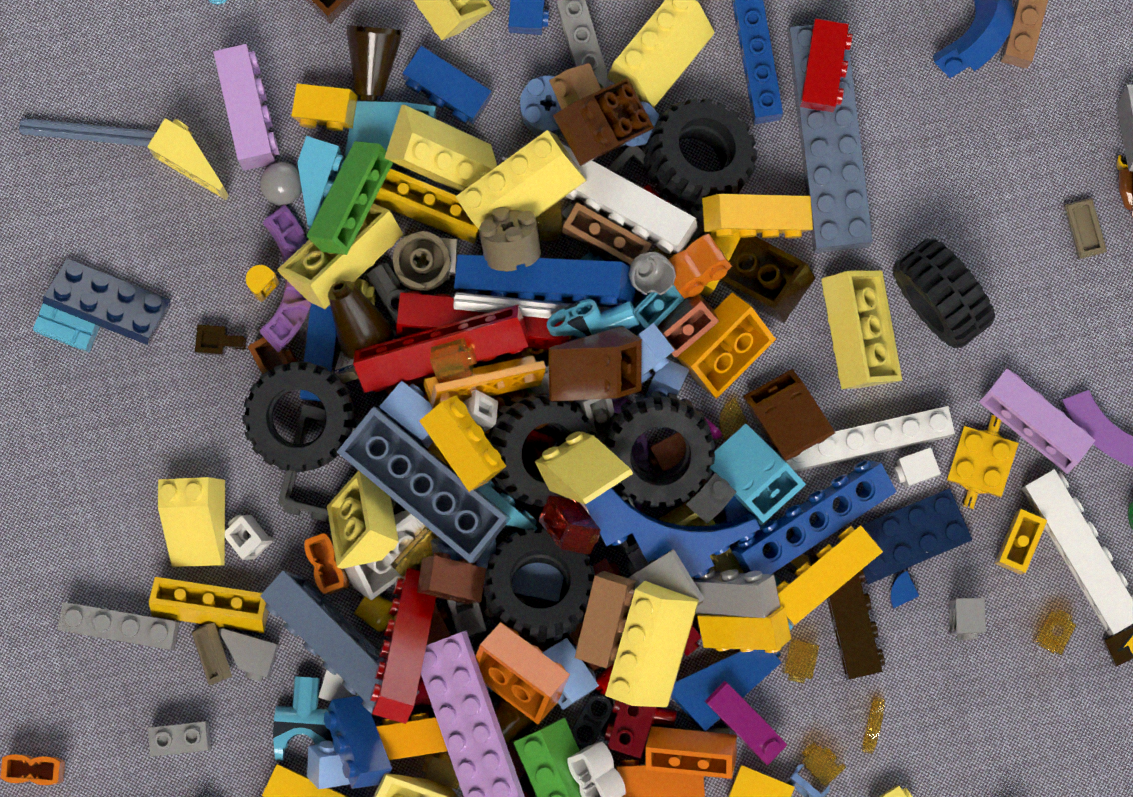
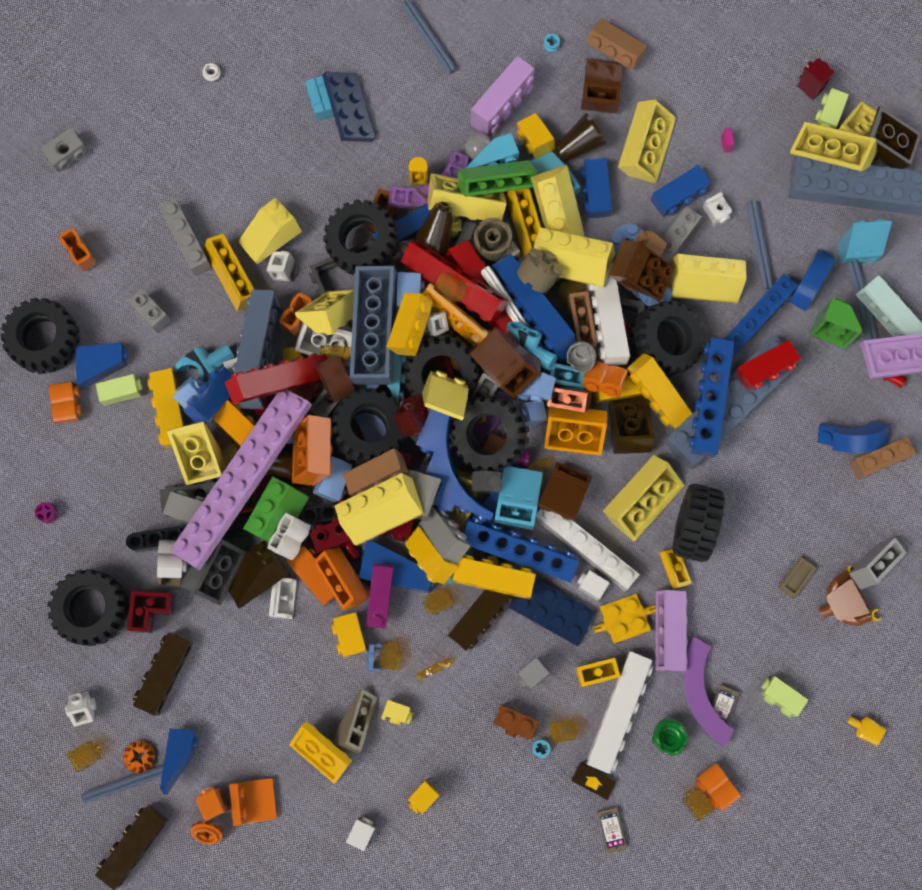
camera: 55 degrees right, 5 degrees down
light yellow slope [147,118,229,200] -> none
dark tan tile [192,622,232,686] -> none
dark brown plate [195,324,247,356] -> none
light grey slope [220,628,279,682] -> none
blue tile [890,571,919,609] -> none
none -> dark orange brick [493,705,538,740]
none -> medium azure bush [532,739,551,758]
none -> yellow brick [659,548,692,590]
none -> blue brick [689,337,735,457]

